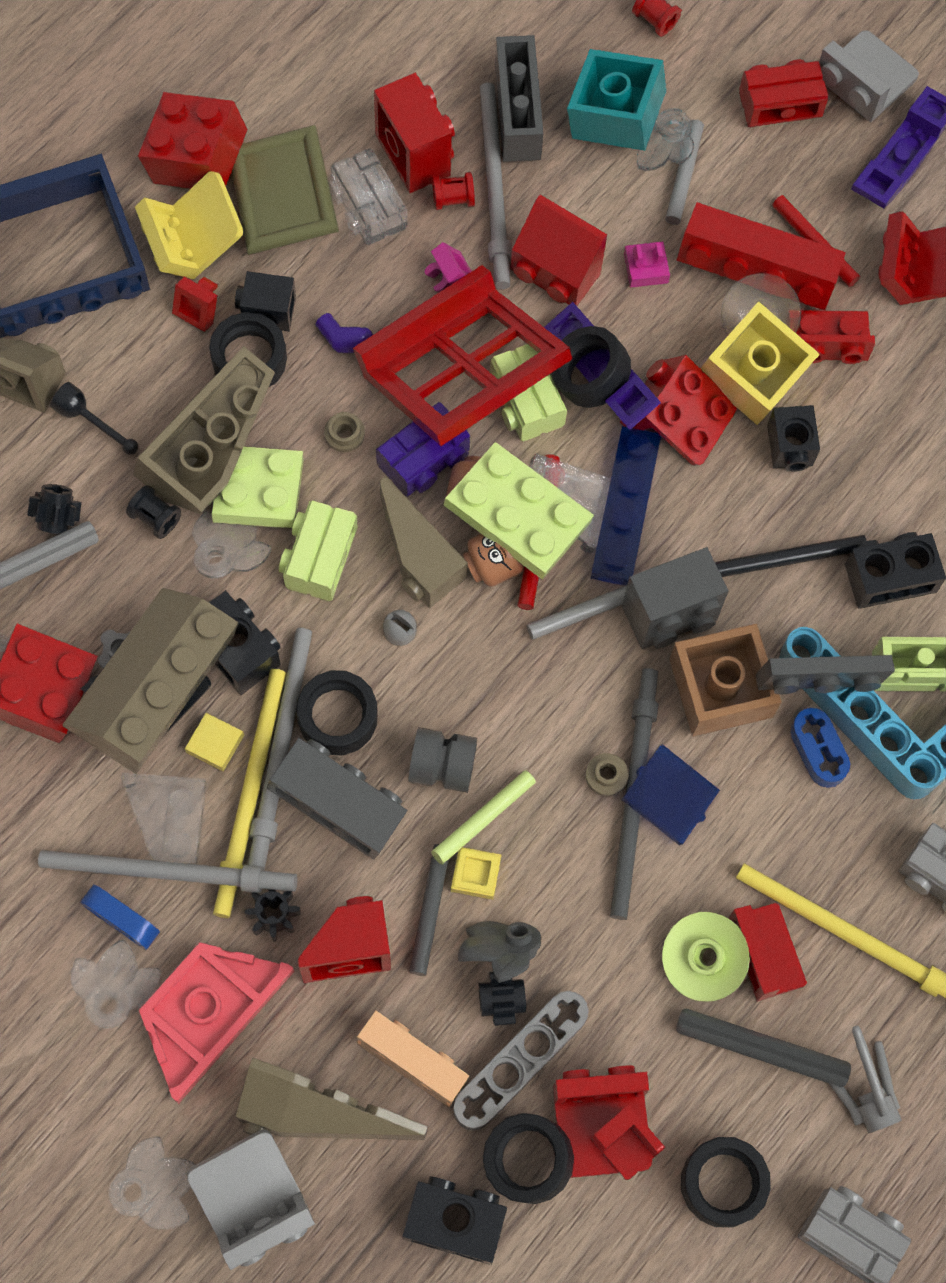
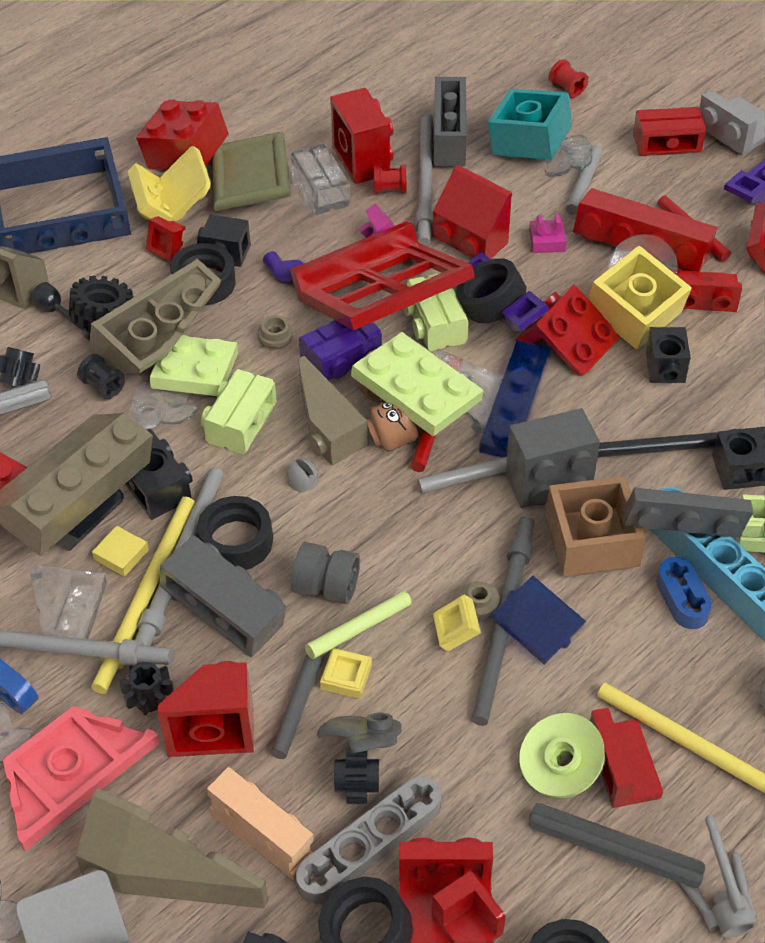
camera: 10 degrees right, 20 degrees down
none -> black tyre [68,276,134,333]
none -> light yellow tile [433,594,481,652]

